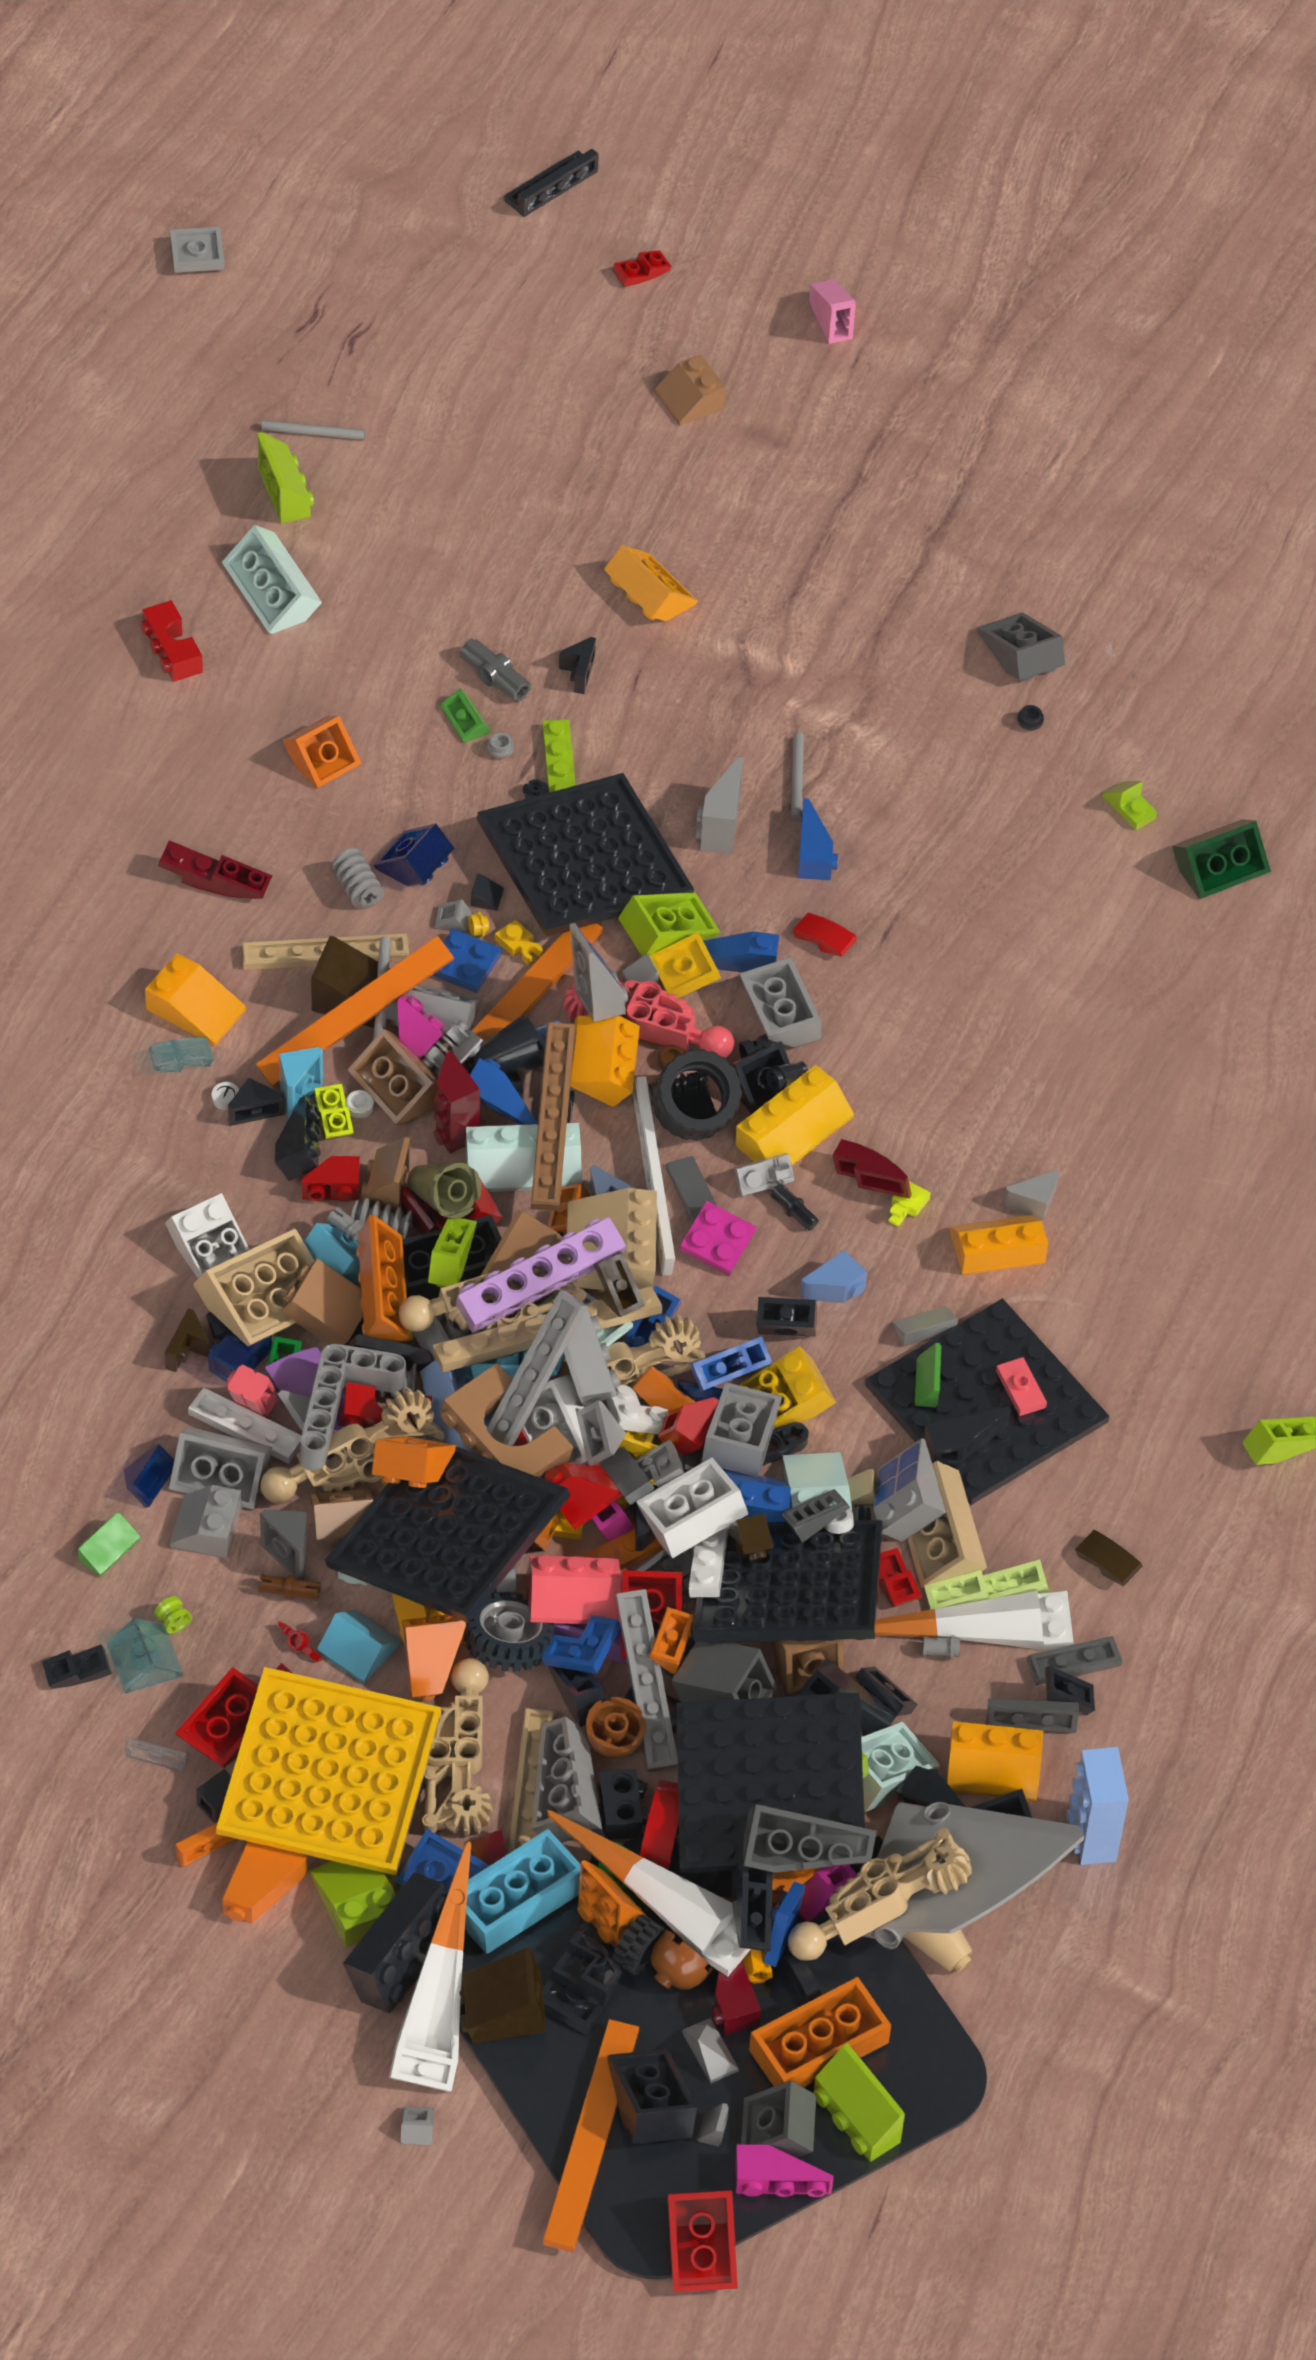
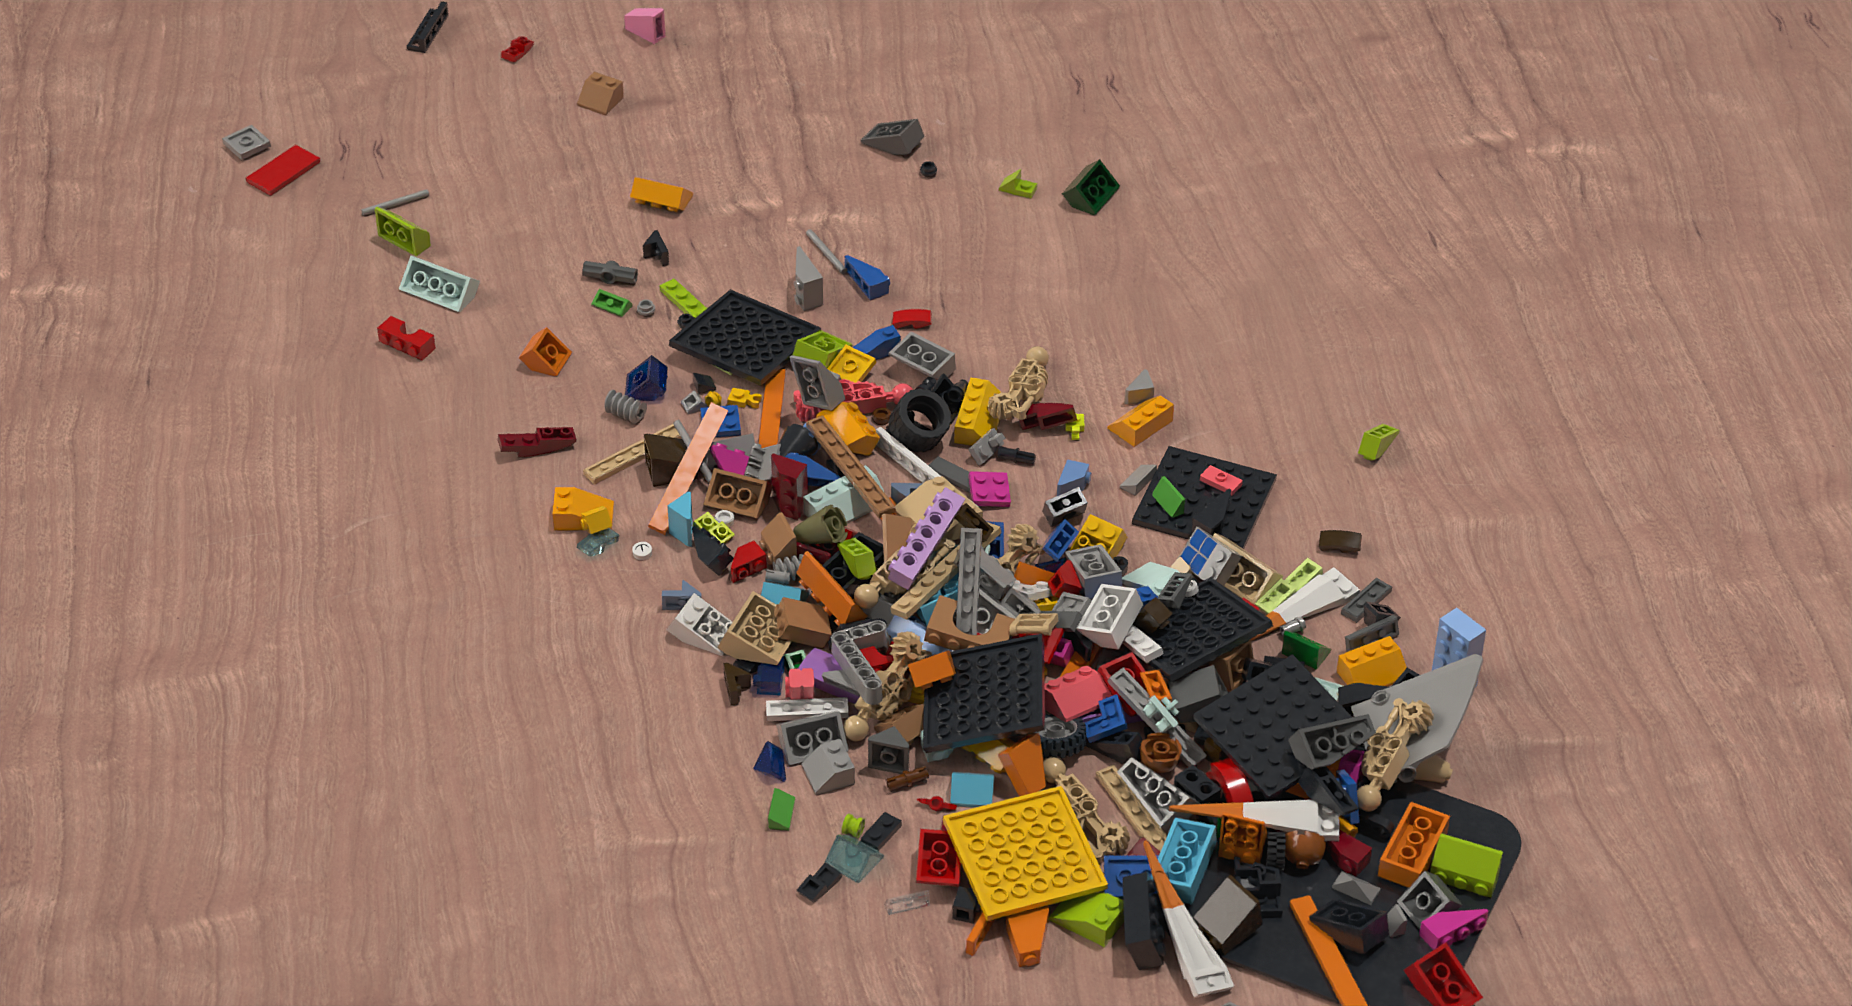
camera: 30 degrees left, 10 degrees down
black slope [228,1078,285,1126] -> none
none -> red tile [246,144,321,196]
none -> yellow brick [580,506,612,534]
none -> sand blue slope [662,580,702,610]
none -> black plate [861,812,902,852]
none -> tan arm [988,346,1049,420]
none -> tan plate [1010,613,1059,636]
none -> light aqua hips [1142,695,1179,733]
none -> green slope [1282,630,1332,670]

